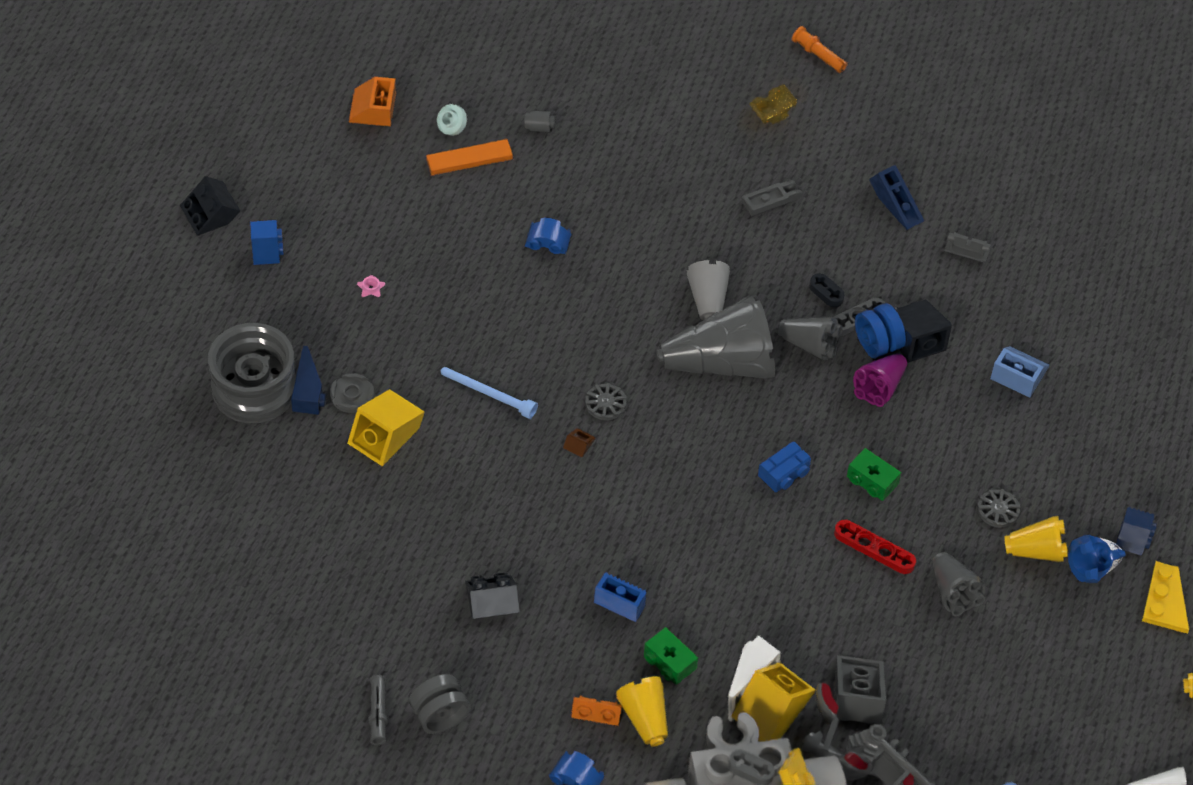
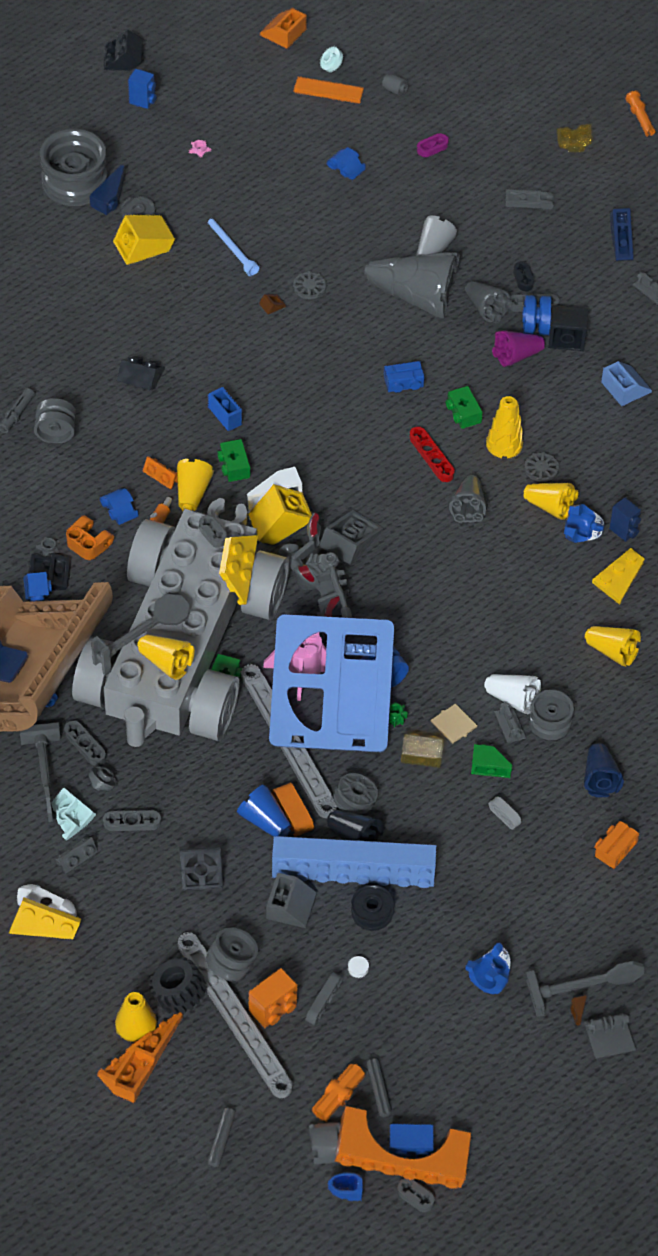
camera: 30 degrees right, 0 degrees up
none -> orange piece [149,497,172,523]
none -> magenta plate [417,134,449,157]
none -> yellow cone [486,396,523,458]

